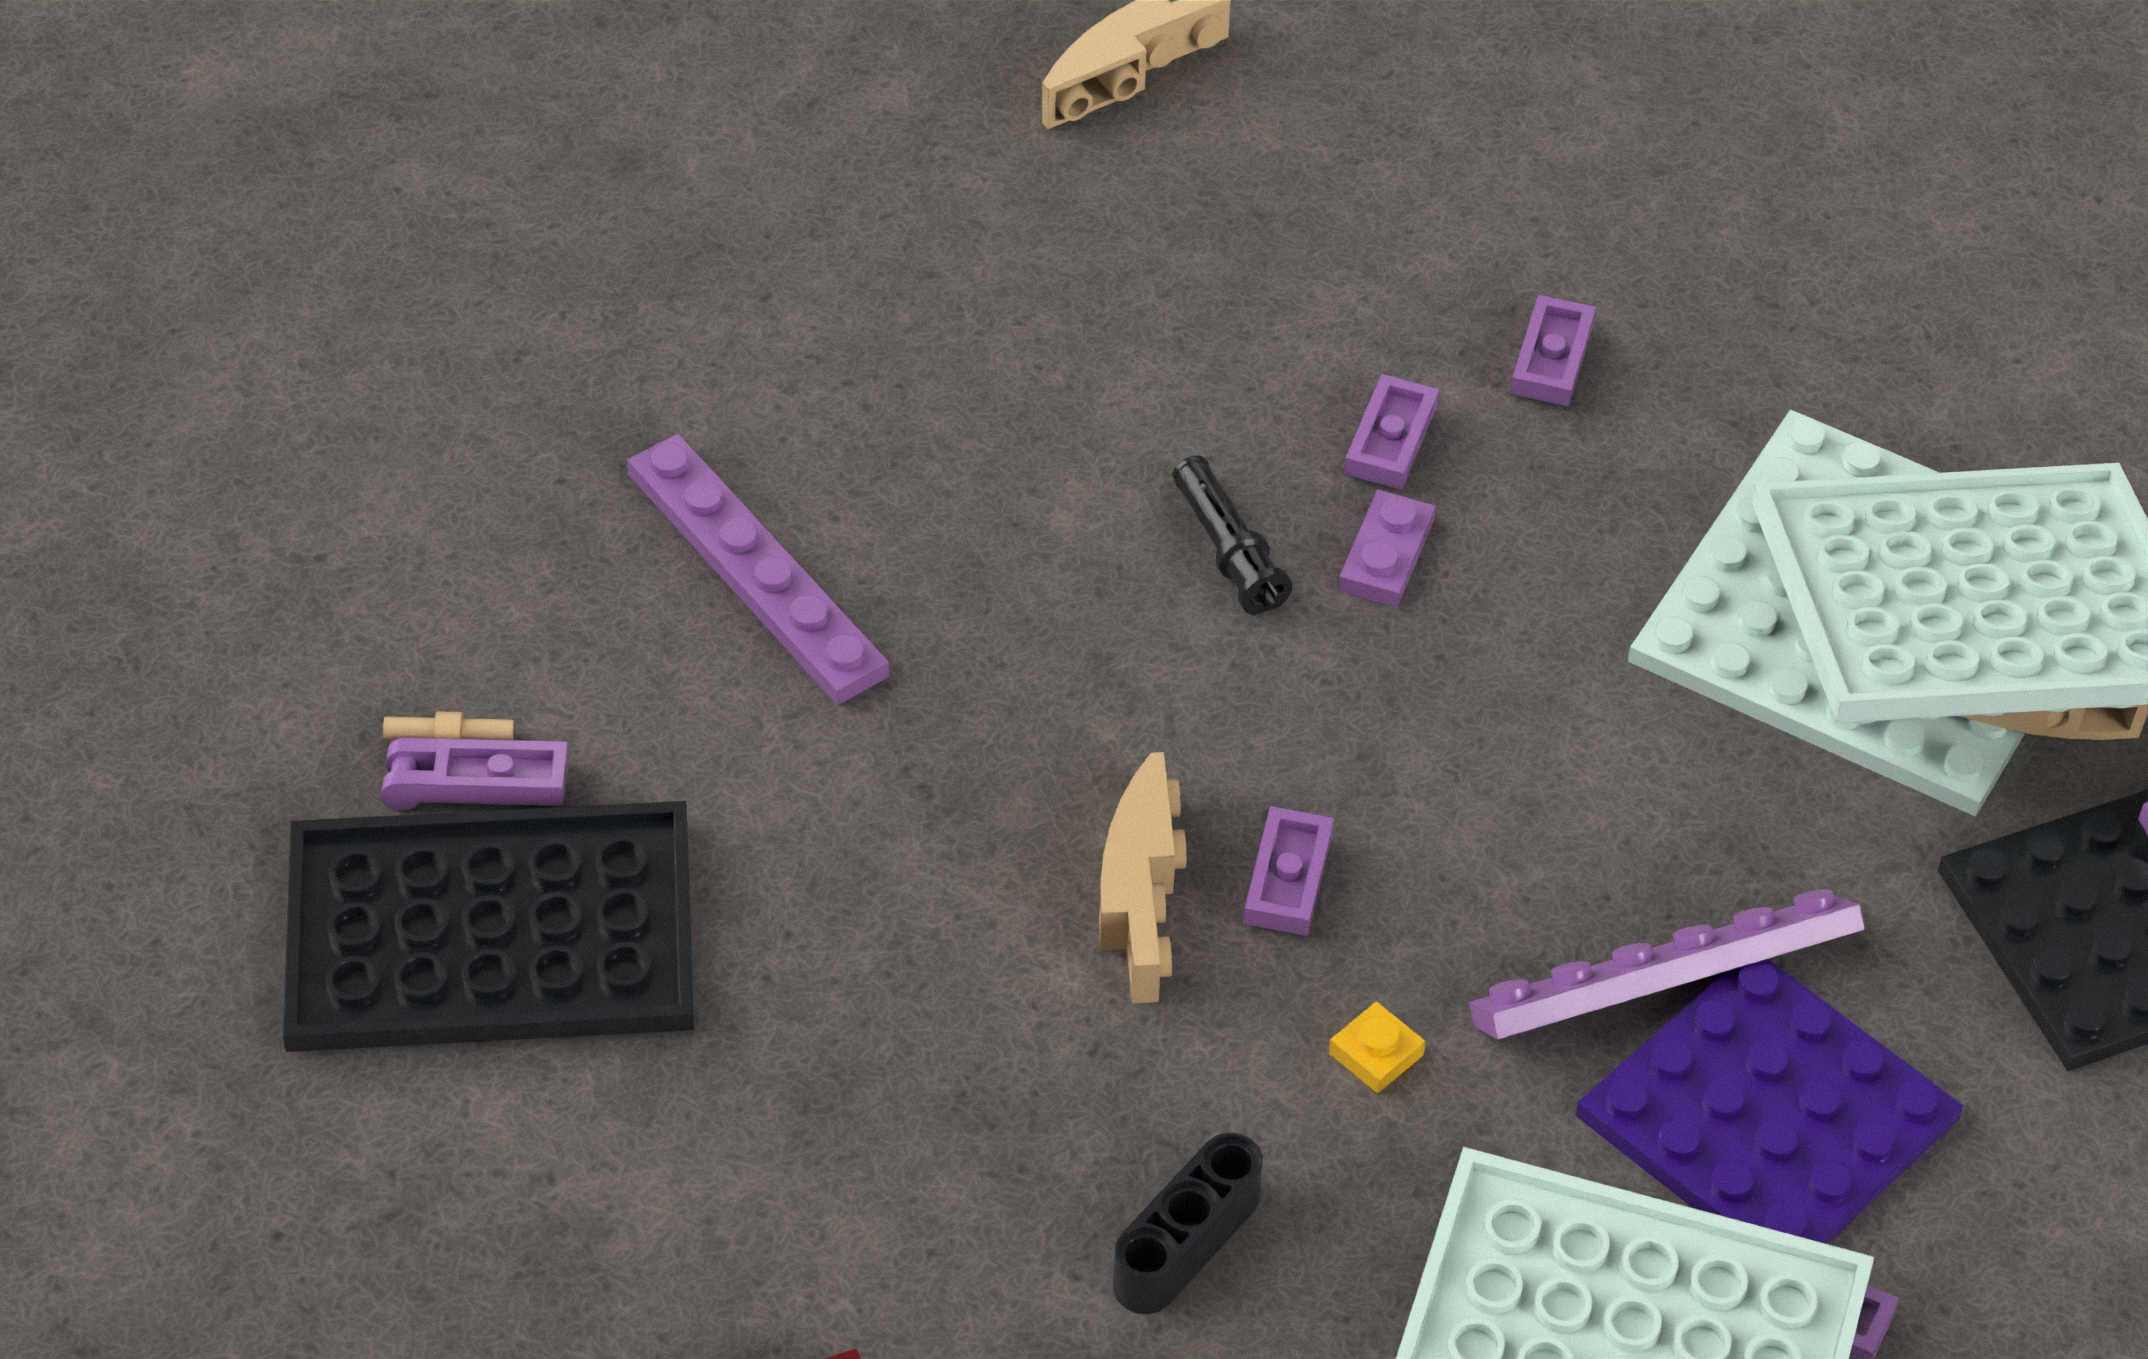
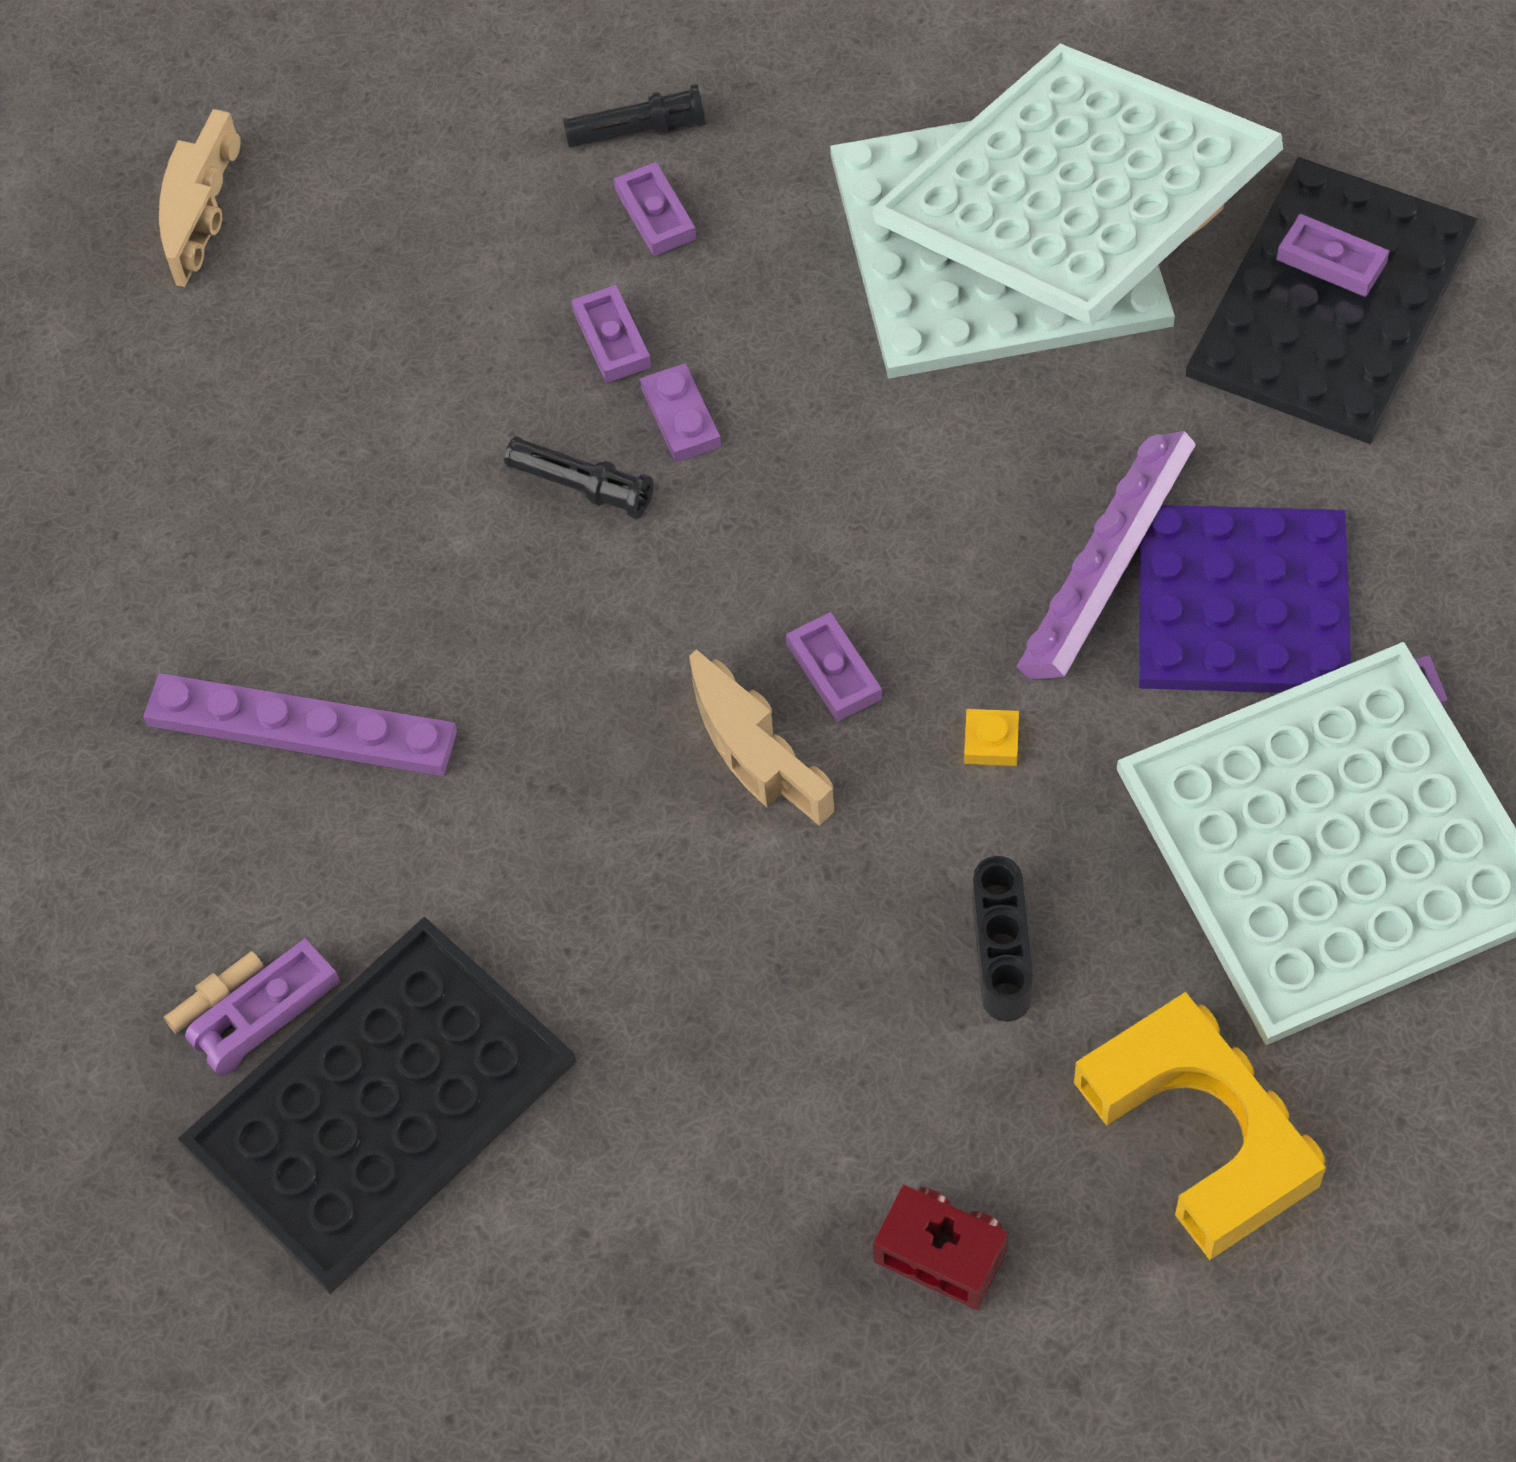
camera: 35 degrees left, 10 degrees up
none -> black pin [563,84,706,148]

